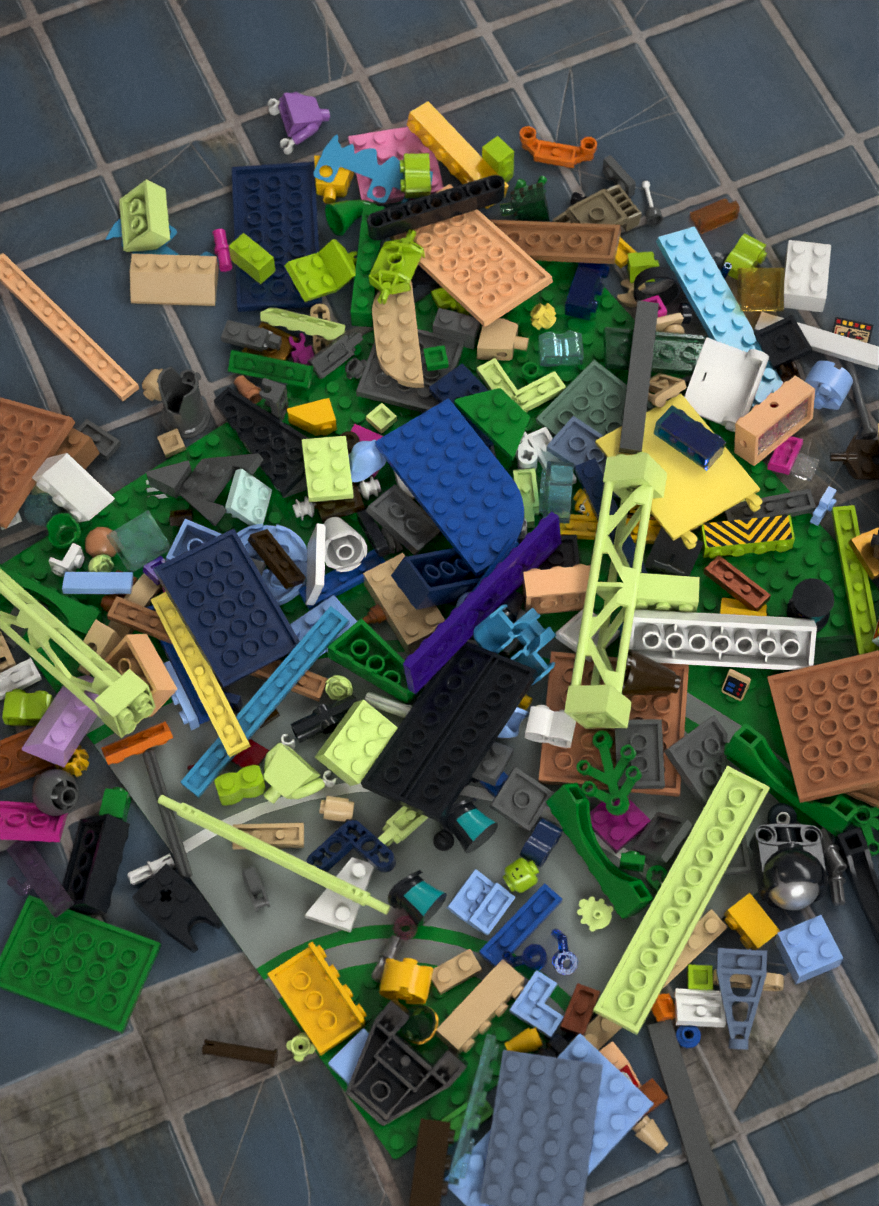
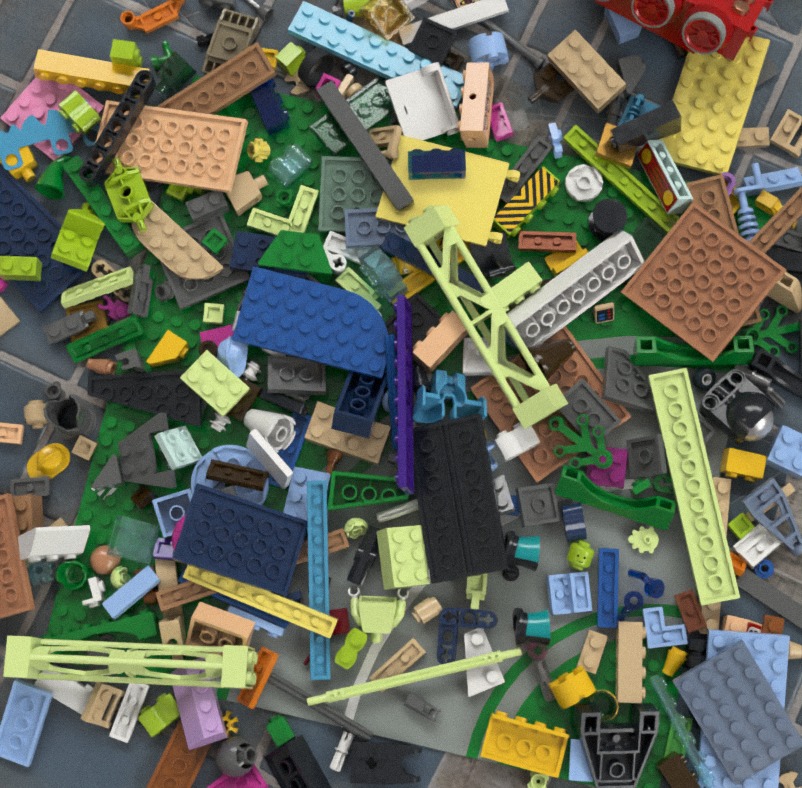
camera: 40 degrees left, 15 degrees up
none -> yellow piece [27,443,70,480]
none -> white tile [565,164,603,202]

